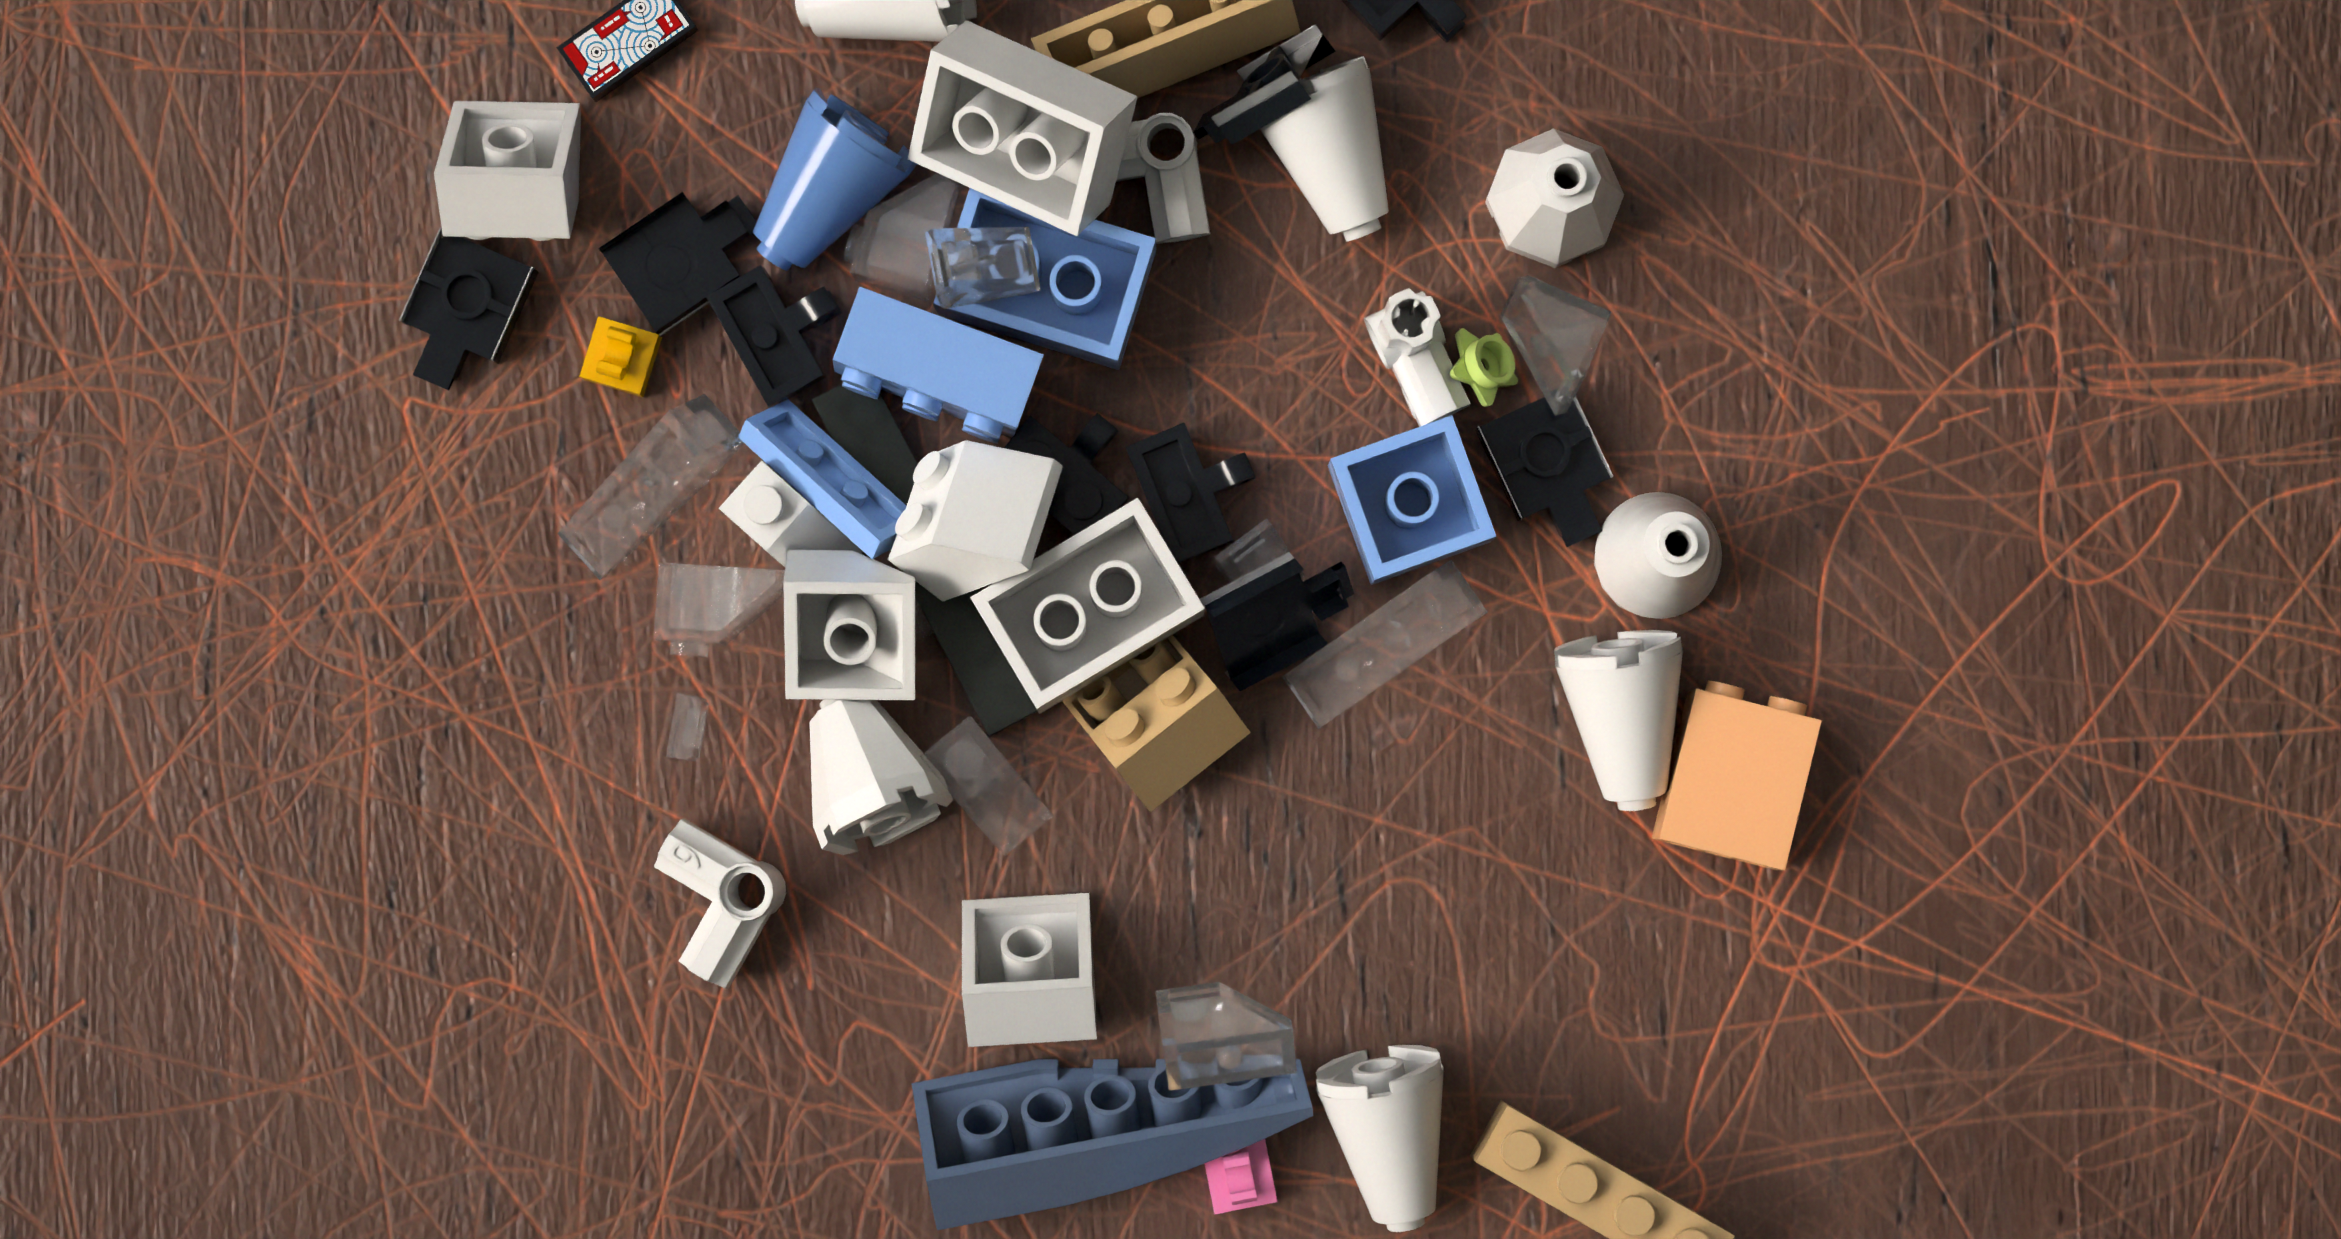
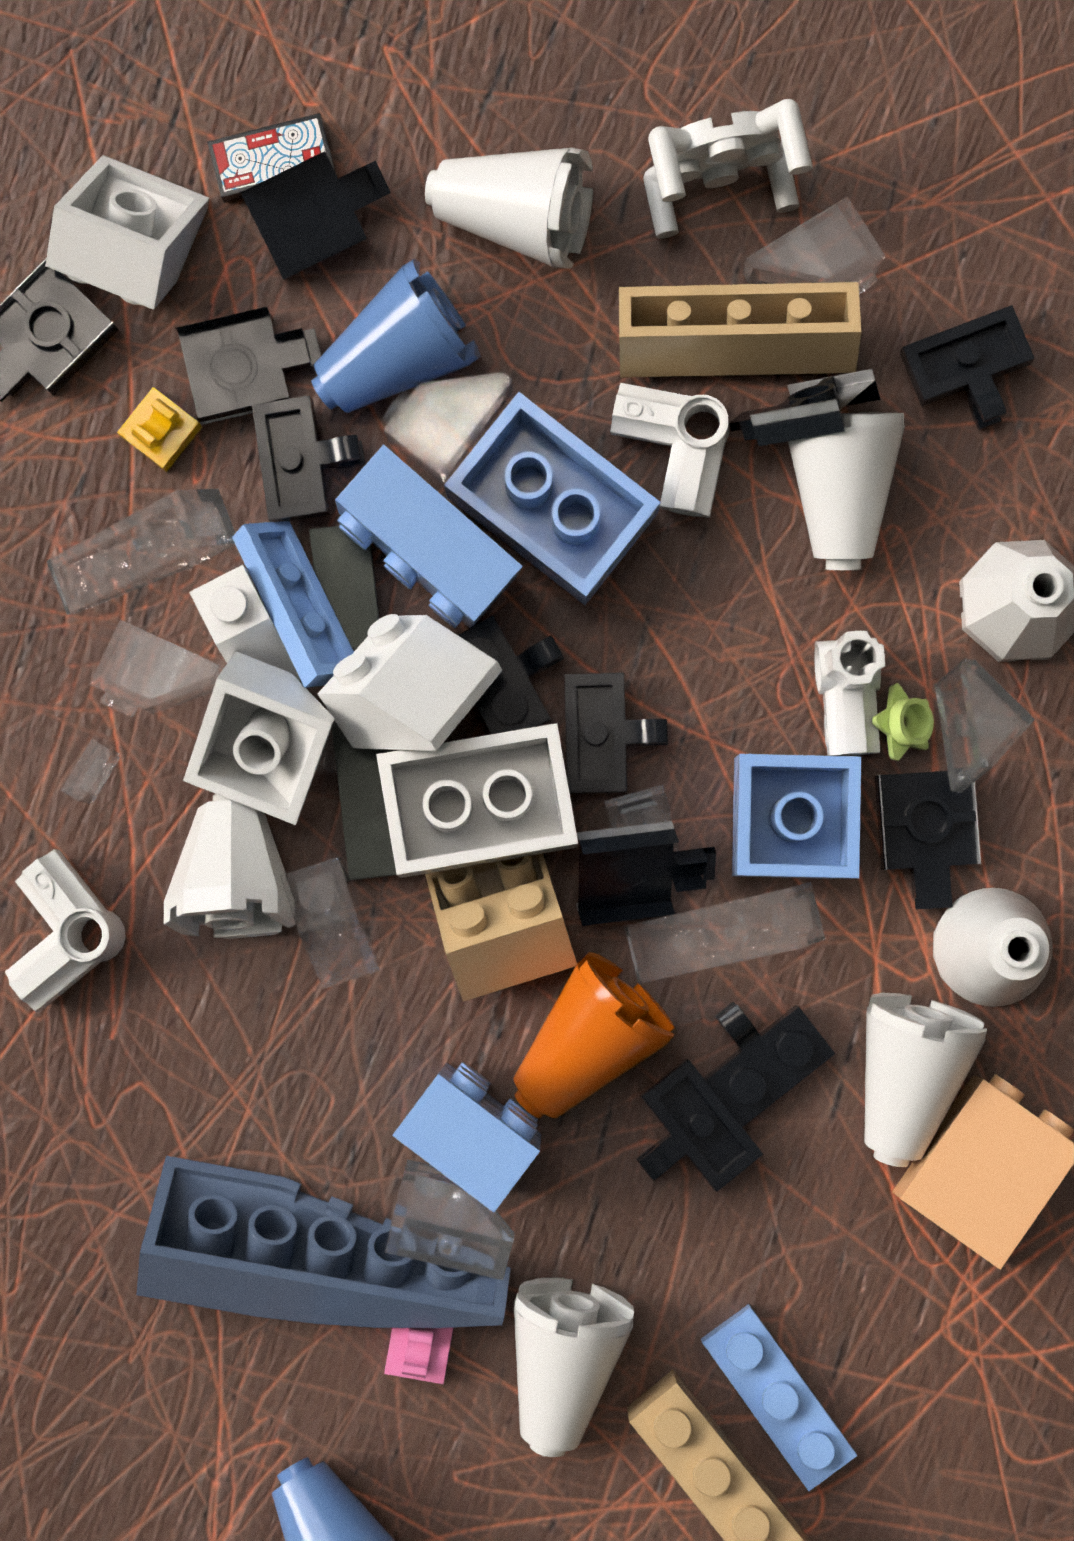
camera: 25 degrees right, 0 degrees up
white brick [908,20,1138,236] -> none
clear slope [925,227,1041,310] -> none
white slope [962,893,1097,1047] -> none
none -> black piece [241,151,391,279]
none -> light blue brick [392,1062,541,1213]
none -> orange cone [513,952,675,1118]
none -> black plate [636,1059,763,1192]
none -> light blue plate [701,1304,857,1491]
none -> black plate [704,1002,835,1127]

